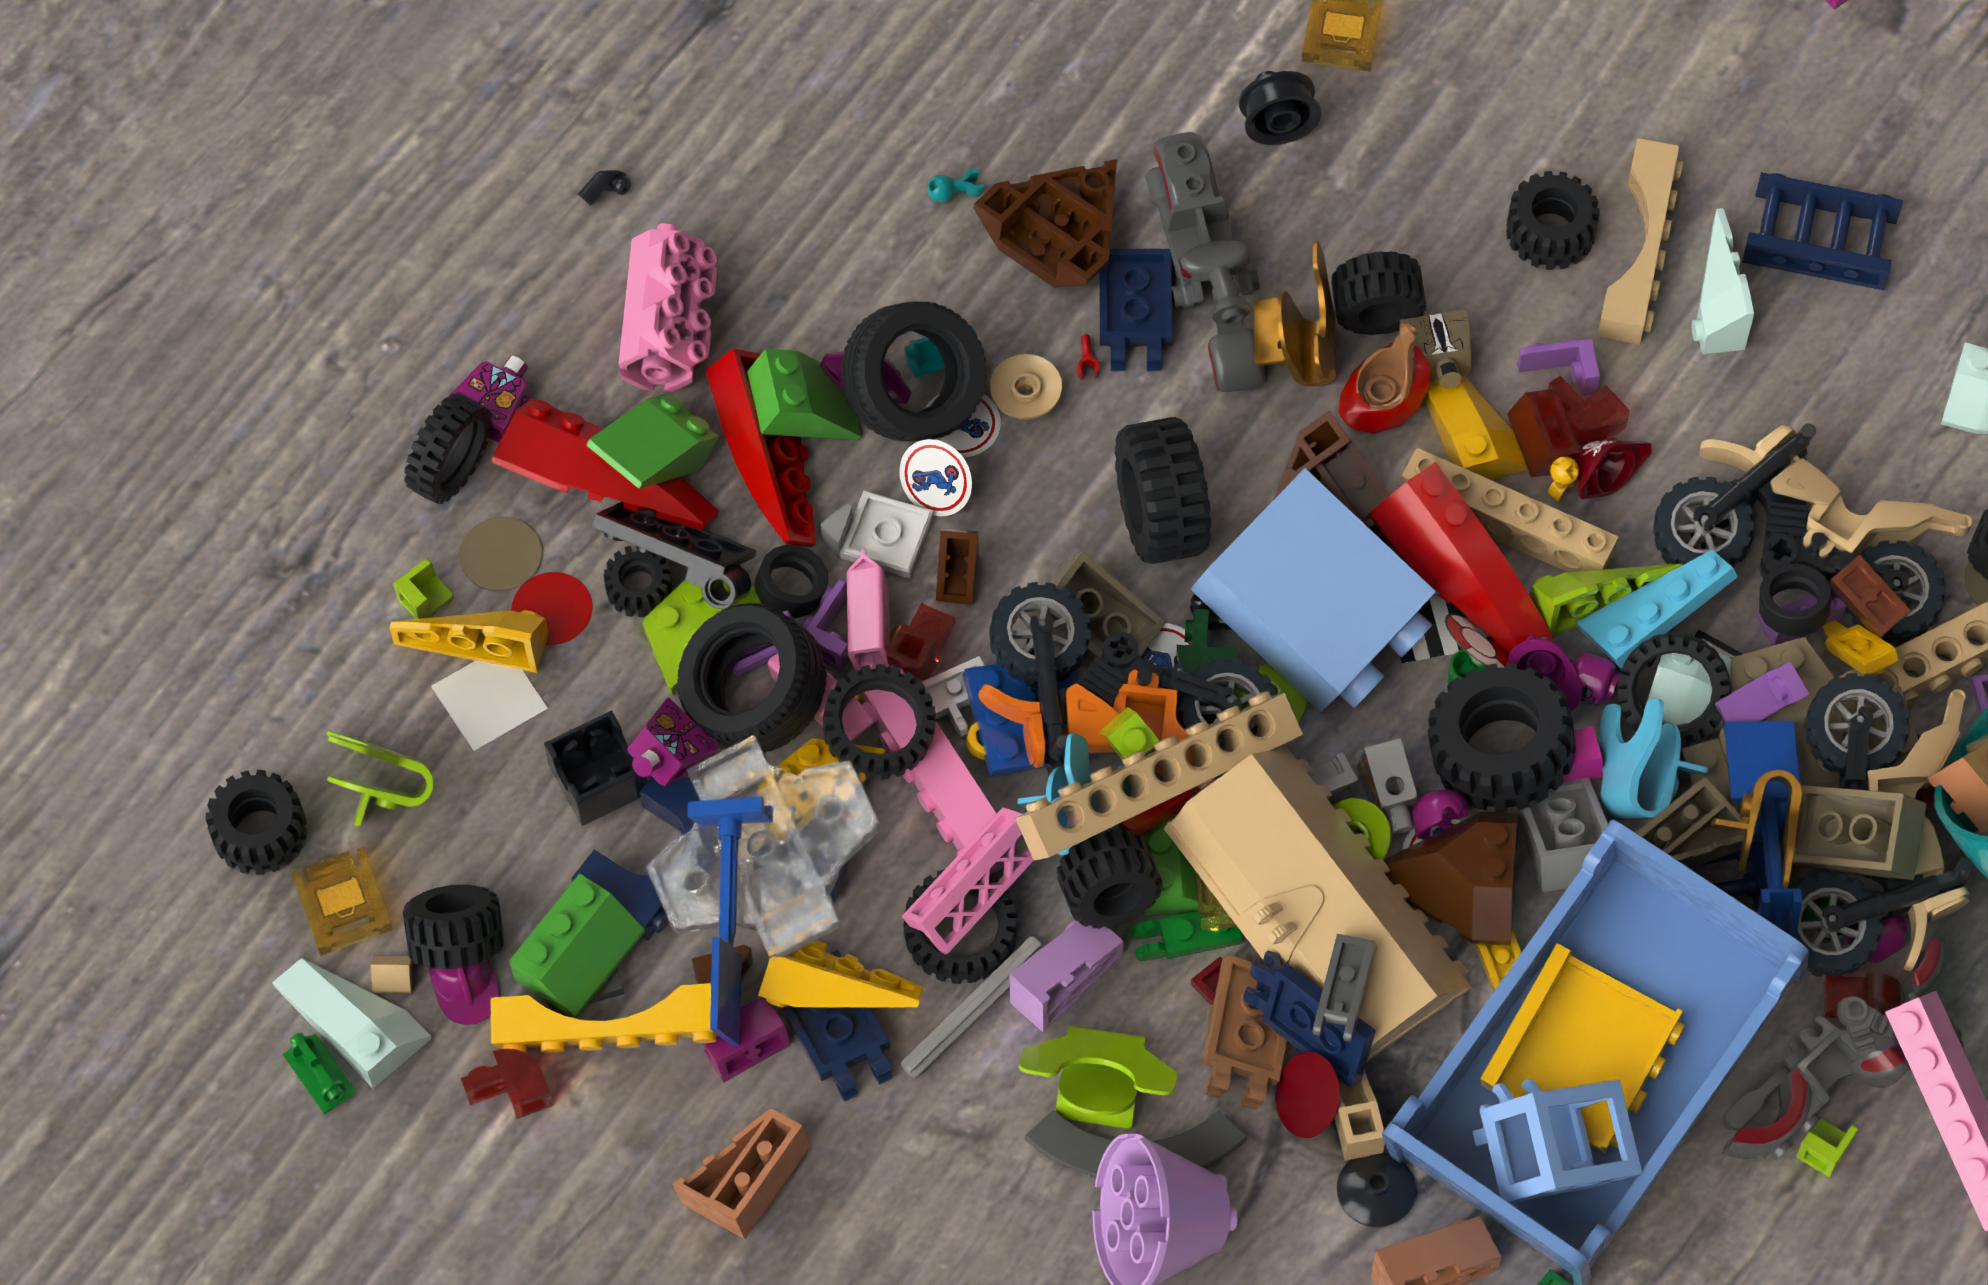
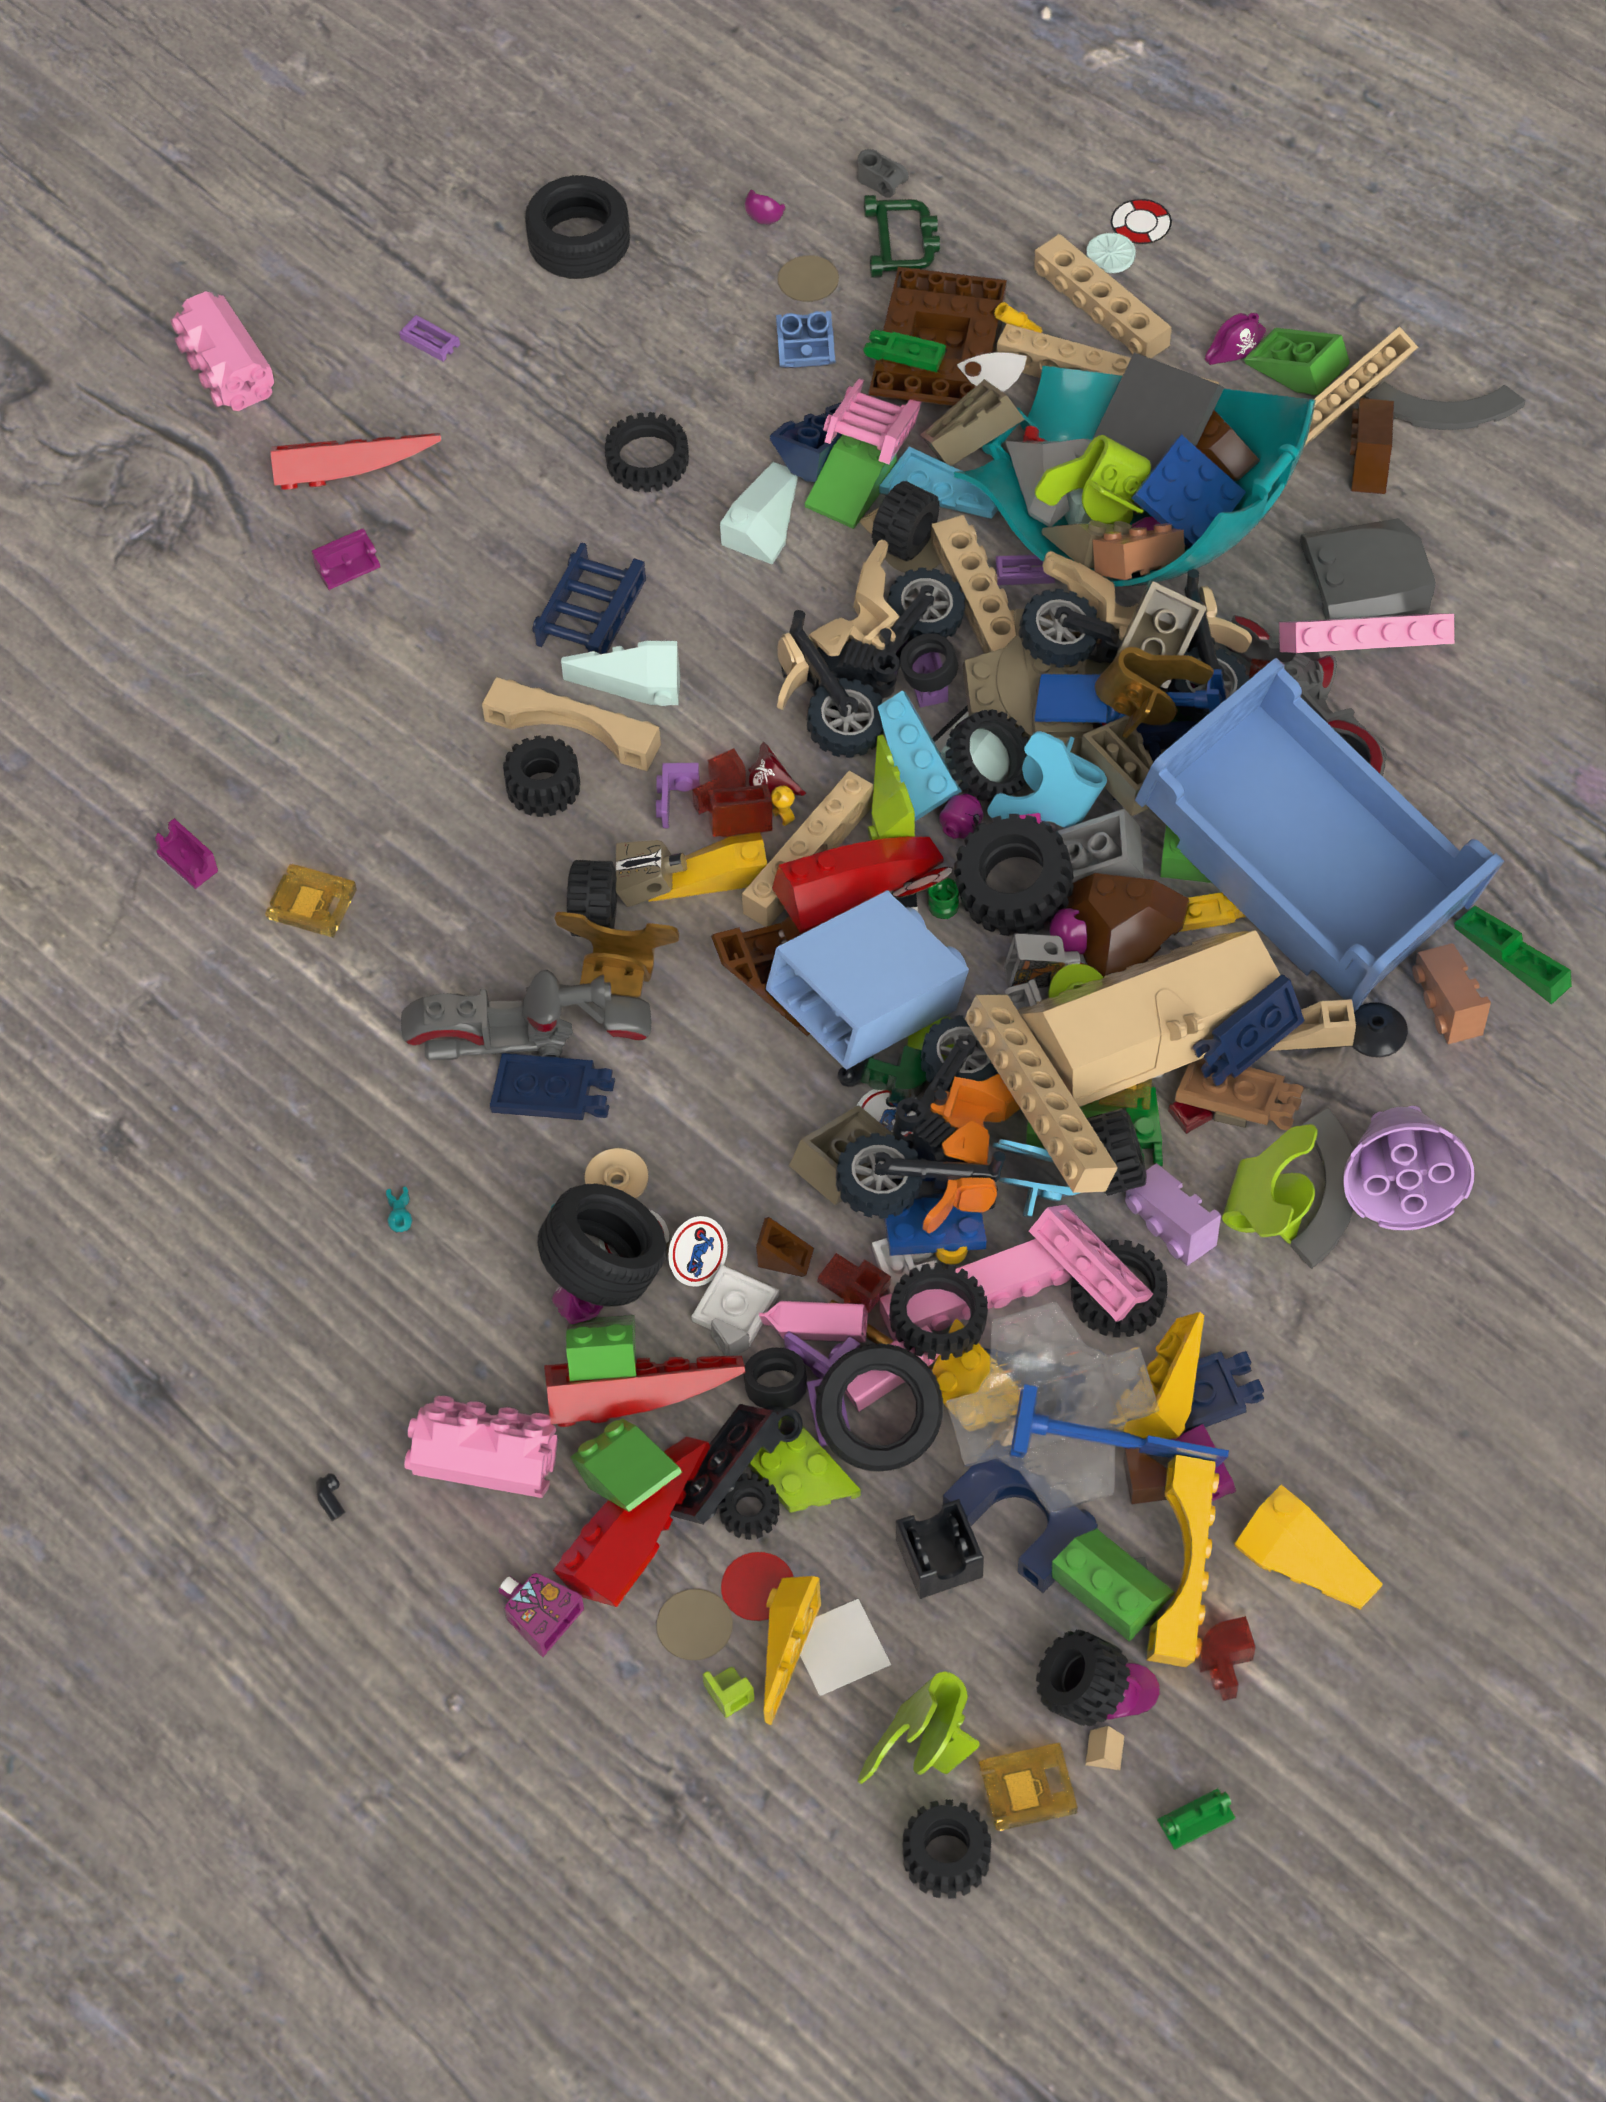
camera: 80 degrees left, 5 degrees down
light aqua wedge [272,958,432,1089] -> none
black tyre [404,393,492,504] -> none
magenta torso [627,697,720,786] -> none
nougat wedge [672,1108,811,1239] -> none
light grey axle [900,936,1044,1078] -> none
reddish brown wedge [973,159,1117,288] -> none
red hand [1077,334,1099,379] -> none
lime brick [1099,707,1160,759] -> none
black tyre [1114,417,1211,564] -> none
black wheel [1238,71,1322,145] -> none
dark red sticker [1276,1052,1340,1138] -> none
dark grey hinge [1313,934,1377,1042] -> none
hat [1338,322,1430,434] -> none
light blue piece [1472,1079,1642,1203] -> none
yellow panel [1480,943,1686,1154] -> none
magenta piece [1508,634,1583,711] -> none
medium lavender bracket [1715,661,1809,722] -> none
lime panel [1796,1119,1859,1178] -> none
yellow hinge [1822,620,1899,675] -> none
copper hinge [1829,555,1911,638] -> none
none -> yellow wedge [1234,1485,1383,1609]

